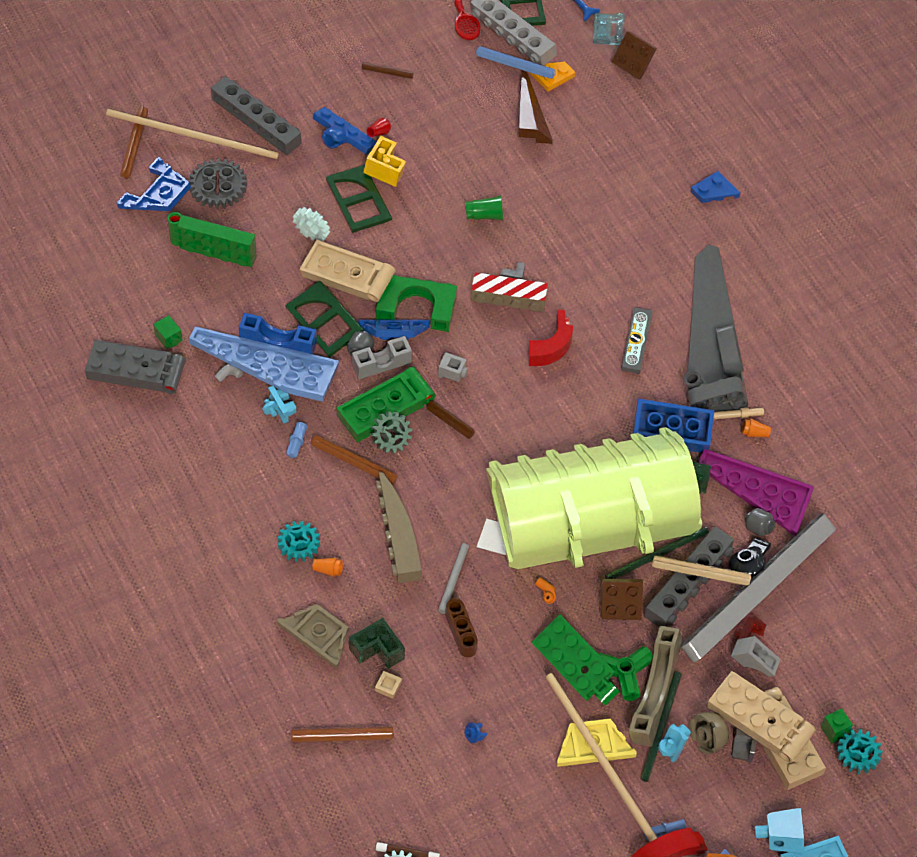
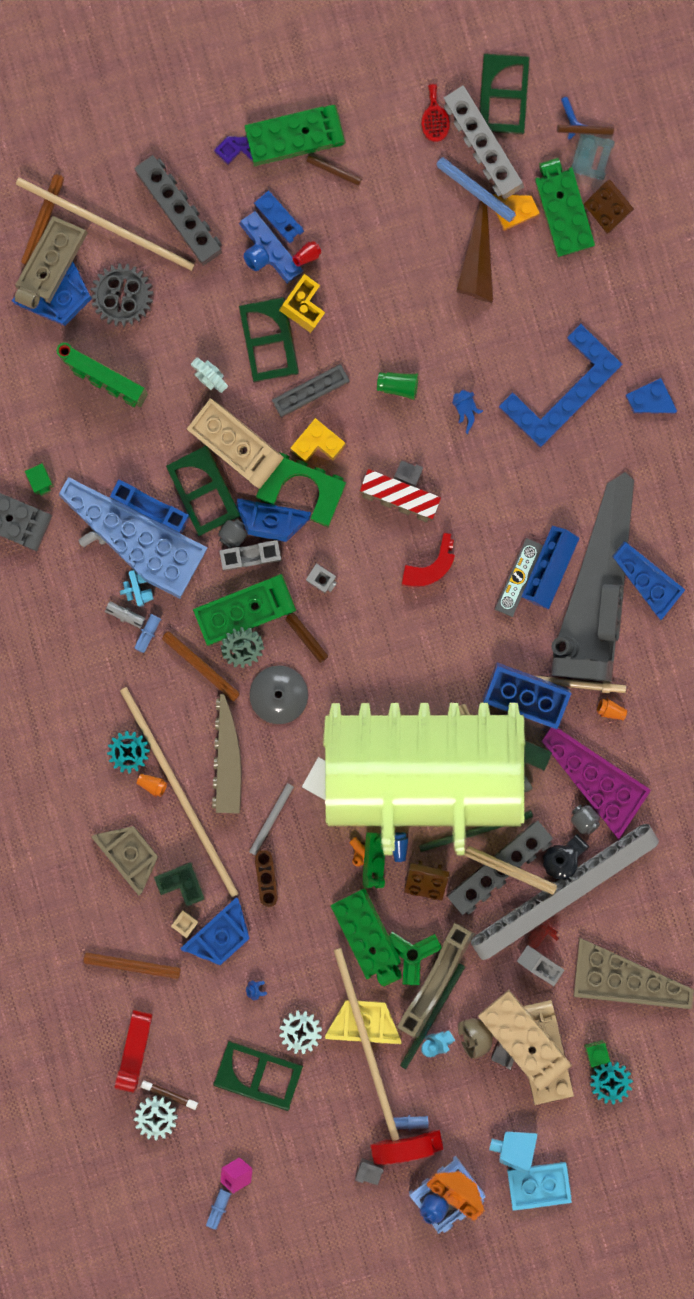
camera: 15 degrees right, 30 degrees up
none -> dark tan hinge [15,216,88,309]
none -> light grey pin [105,601,146,629]
none -> red beam [114,1010,153,1093]
none -> tan piece [120,687,239,897]
none -> blue wing [180,897,250,965]
none -> dark green window [213,1041,303,1111]
none -> dark purple tile [214,136,252,165]
none -> green hinge [244,105,346,167]
none -> dark grey dish [250,666,308,724]
none -> blue plate [254,190,304,244]
none -> dark grey tile [272,364,350,418]
none -> light aqua gear [279,1010,322,1054]
none -> yellow brick [290,418,346,463]
none -> green plate [362,832,385,889]
none -> blue cone [393,832,409,862]
none -> blue piece [452,390,483,434]
none -> blue plate [499,324,622,448]
none -> blue brick [521,526,580,609]
none -> green hinge [535,158,595,258]
none -> reddish brown bar [557,125,614,135]
none -> dark tan wing [573,937,694,1009]
none -> blue wing [612,541,685,620]

